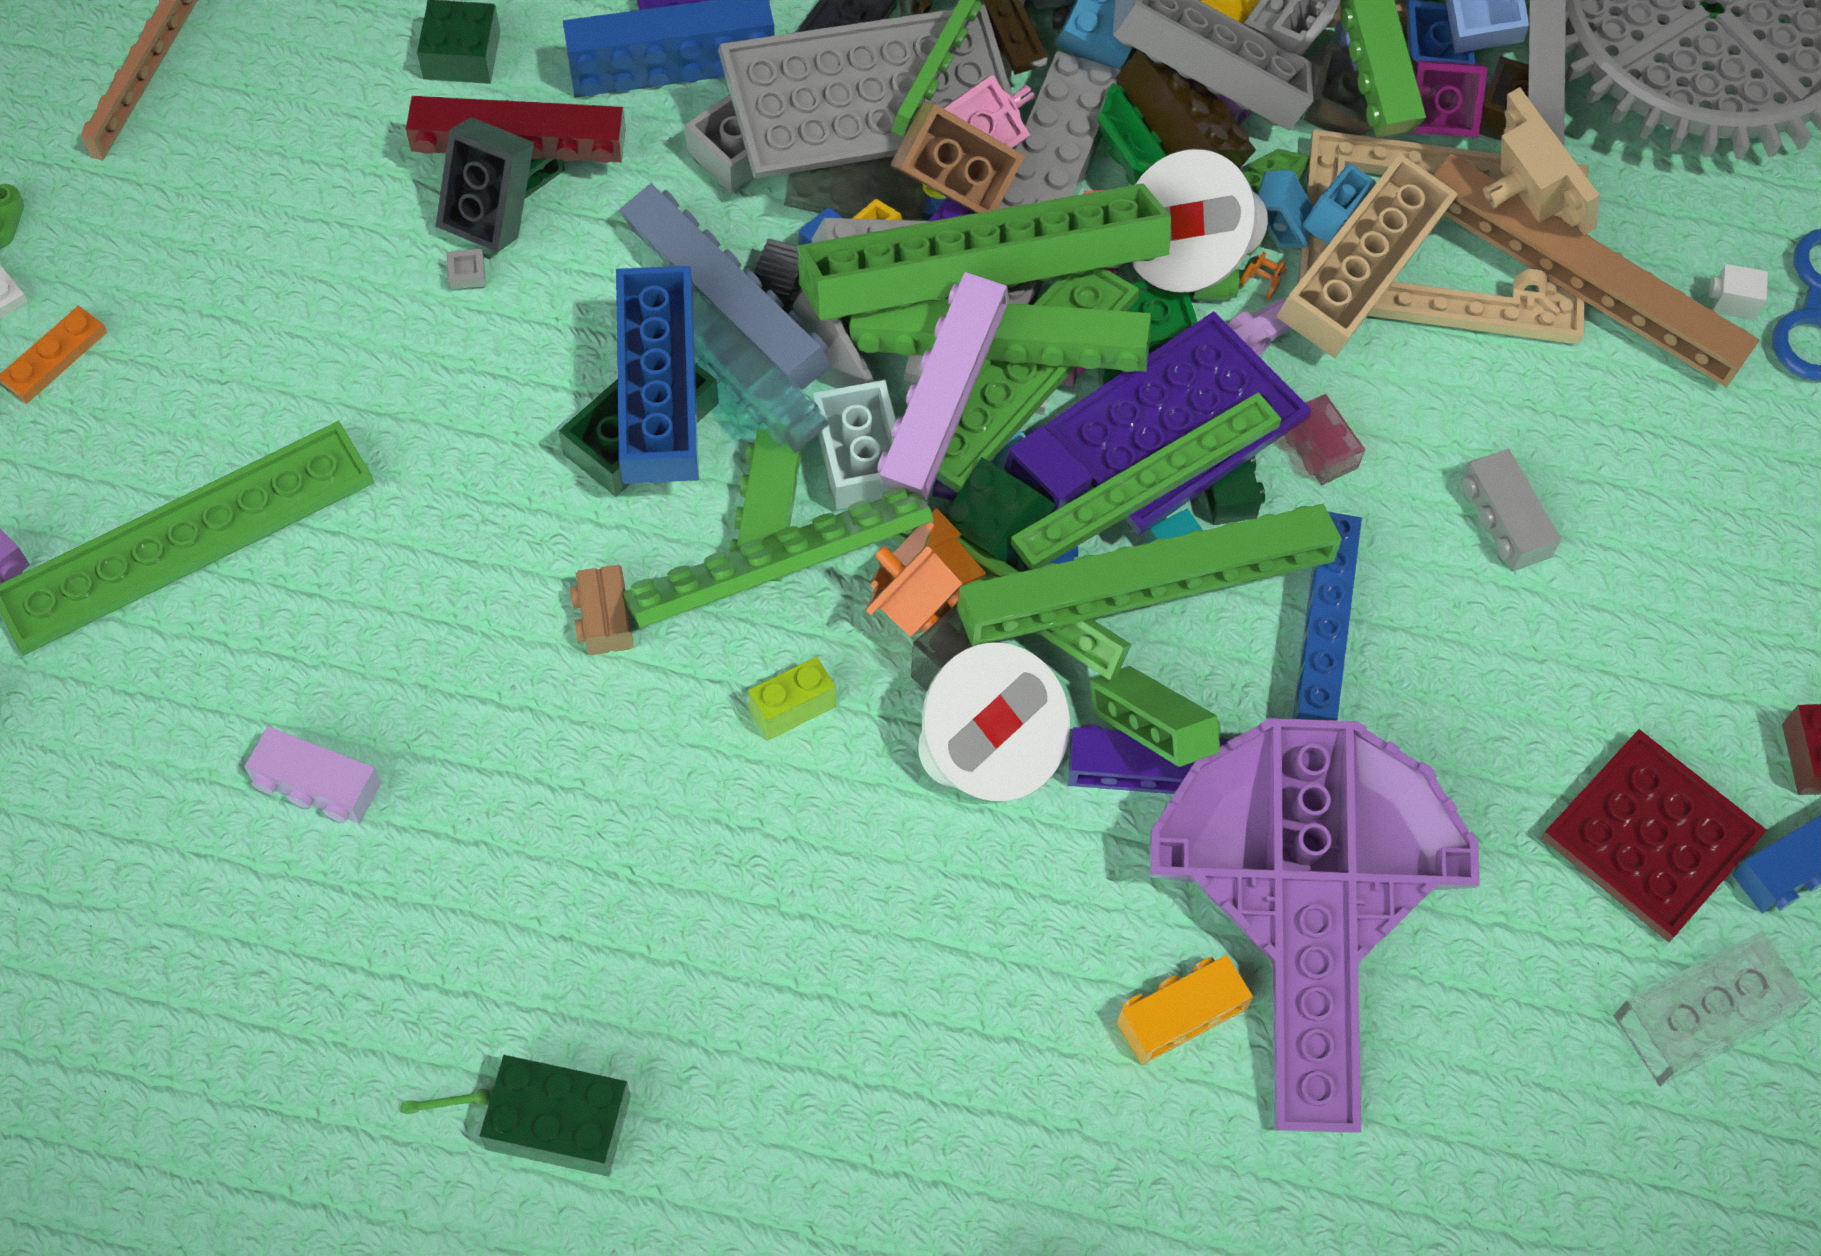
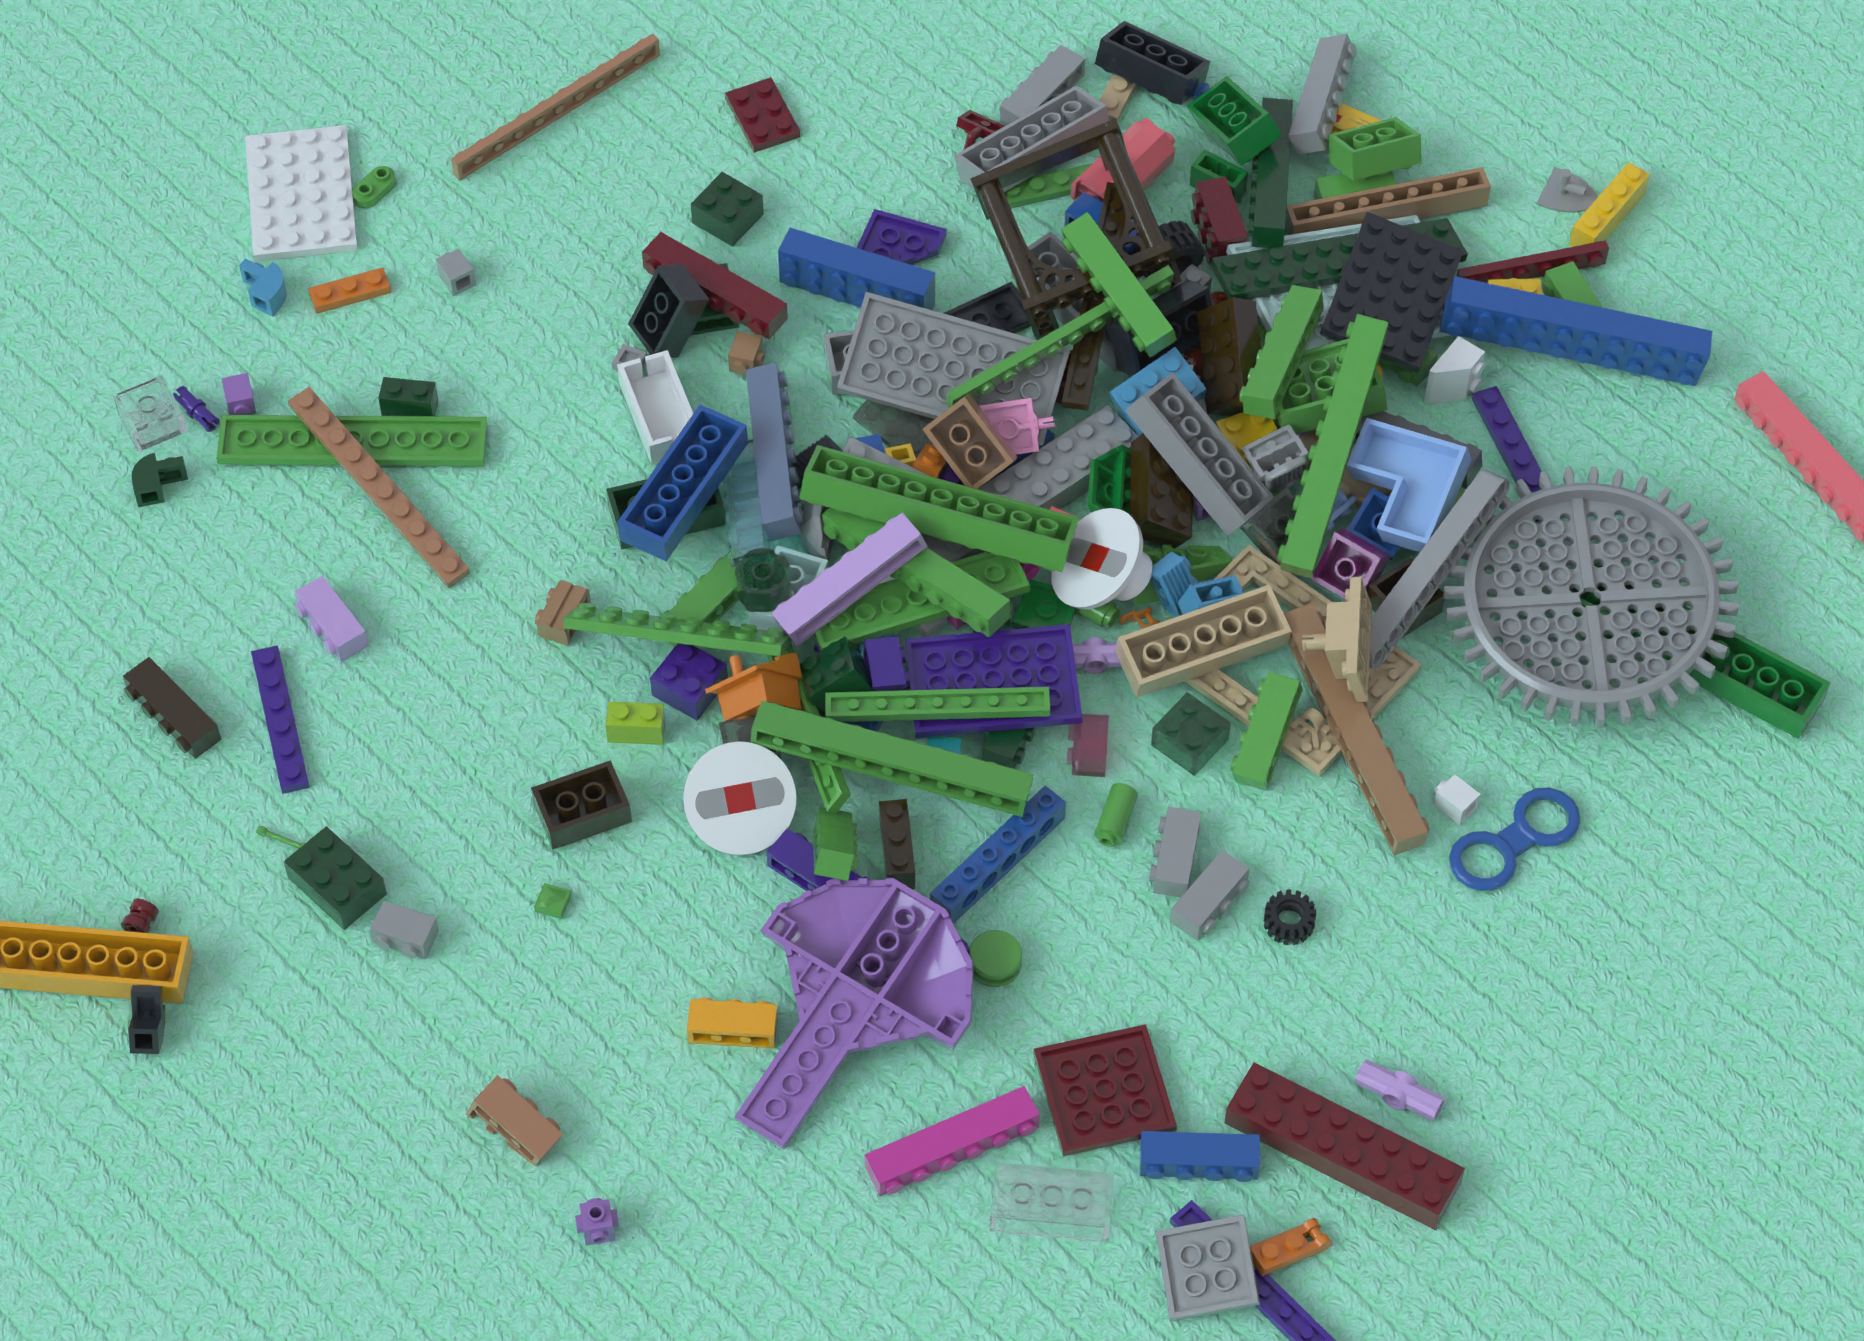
camera: 35 degrees right, 5 degrees down
none -> dark brown brick [123,657,222,759]
none -> dark purple plate [251,645,310,794]
none -> nougat plate [288,387,470,589]
none -> light grey brick [370,901,439,960]
none -> dark green brick [378,377,439,416]
none -> light grey brick [436,249,476,296]
none -> dark brown brick [531,760,632,850]
none -> bright green tile [534,883,571,919]
none -> white piece [617,350,693,465]
none -> dark purple brick [650,643,728,721]
none -> medium nougat brick [728,331,765,375]
none -> clear green brick [735,548,791,612]
none -> dark pink brick [865,1086,1040,1196]
none -> dark brown brick [879,799,915,889]
none -> orange plate [912,443,947,478]
none -> bright green head [969,930,1022,987]
none -> bright green brick [1094,783,1138,847]
none -> clear green brick [1151,692,1231,776]
none -> light grey brick [1170,850,1250,941]
none -> bright green brick [1230,672,1303,791]
none -> black tyre [1263,889,1316,945]

